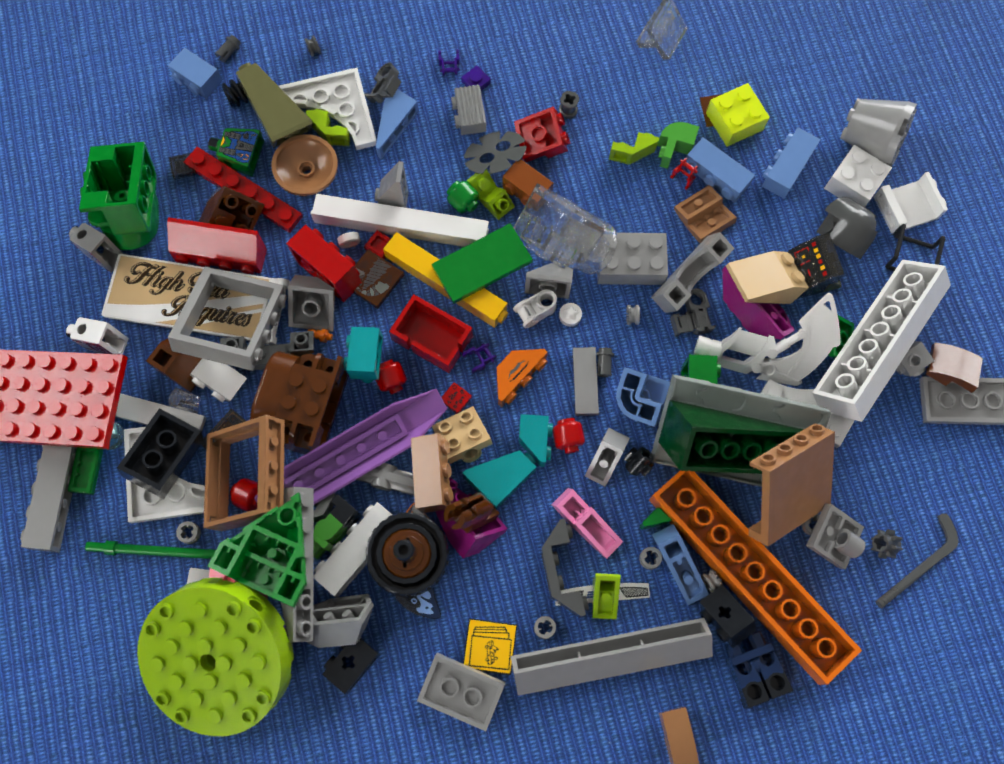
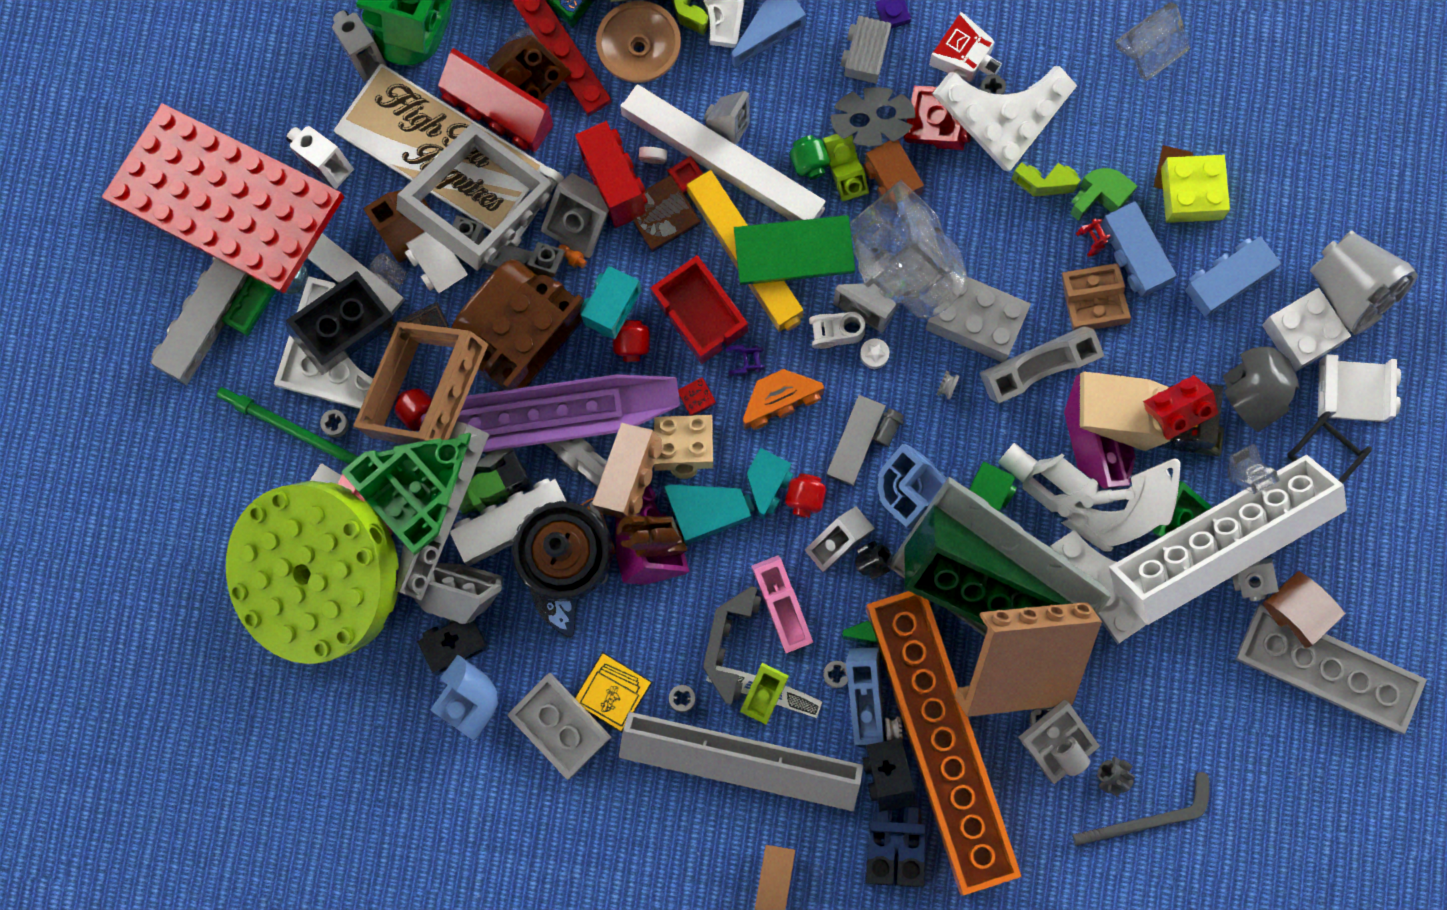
camera: 30 degrees right, 5 degrees up
dark grey piece [670,288,716,337] -> none
none -> medium blue brick [430,655,498,741]
none -> torso [929,12,1002,82]
none -> white plate [932,66,1077,171]
none -> red bracket [1143,375,1218,440]
none -> clear slope [1228,444,1280,494]

